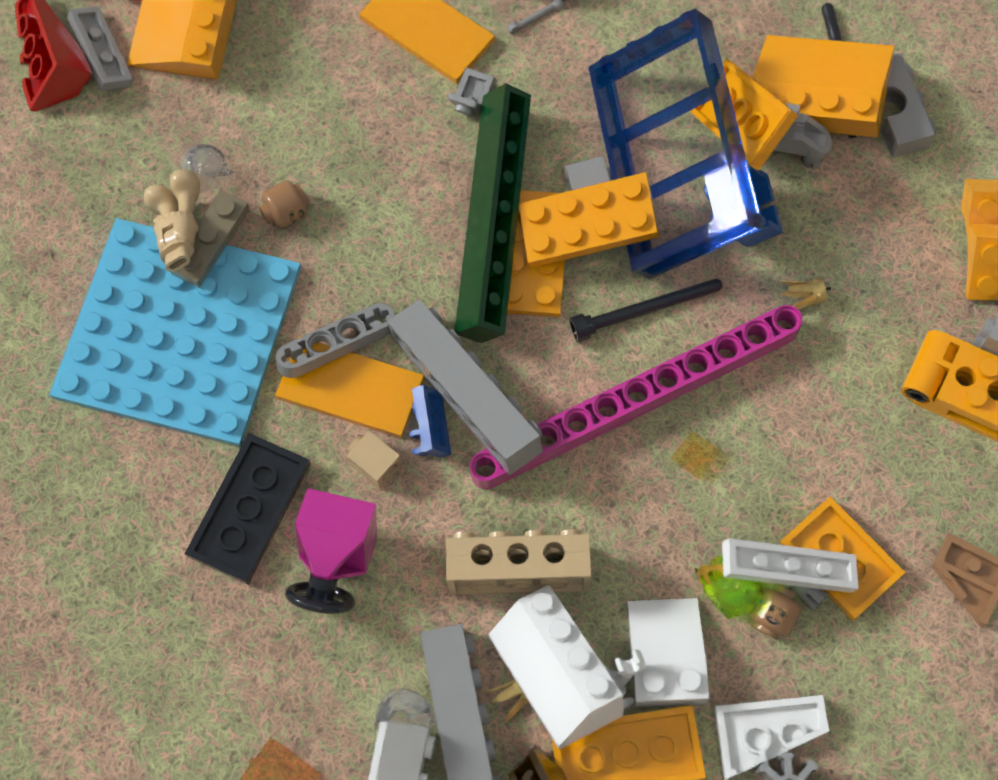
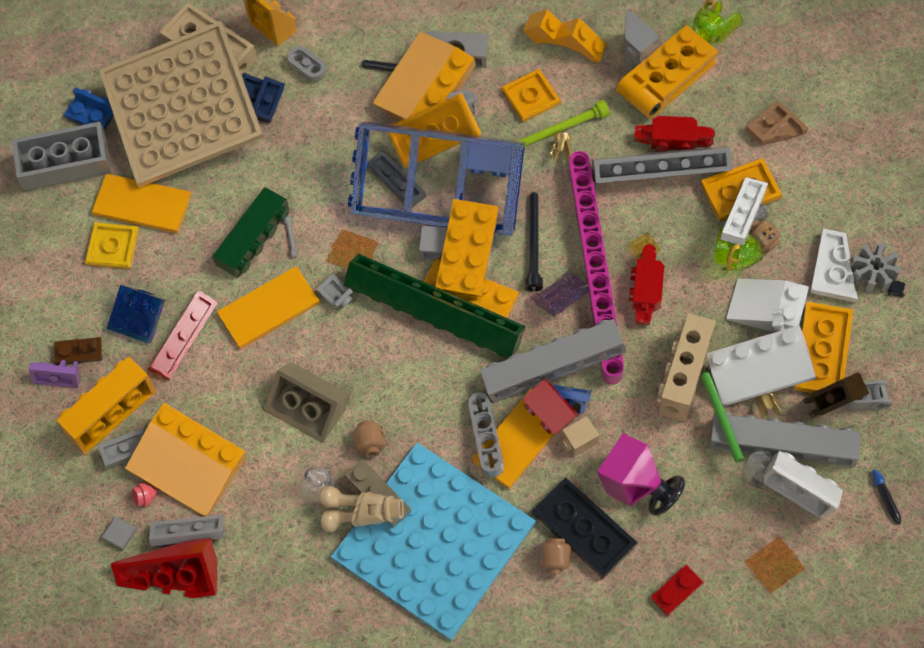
camera: 70 degrees left, 5 degrees down
none -> dark tan slope [264,362,351,443]
none -> clear orange piece [327,229,379,269]
none -> dark grey tile [366,150,427,210]
none -> light orange tile [501,69,561,123]
none -> lime piece [513,100,610,150]
none -> red brick [523,379,579,435]
none -> clear purple plate [531,271,591,317]
none -> medium nougat head [538,538,571,574]
none -> light grey brick [592,146,732,183]
none -> red hinge [628,244,665,326]
none -> red hinge [634,116,715,152]
none -> red plate [650,564,704,616]
none -> bright green bar [700,372,744,463]

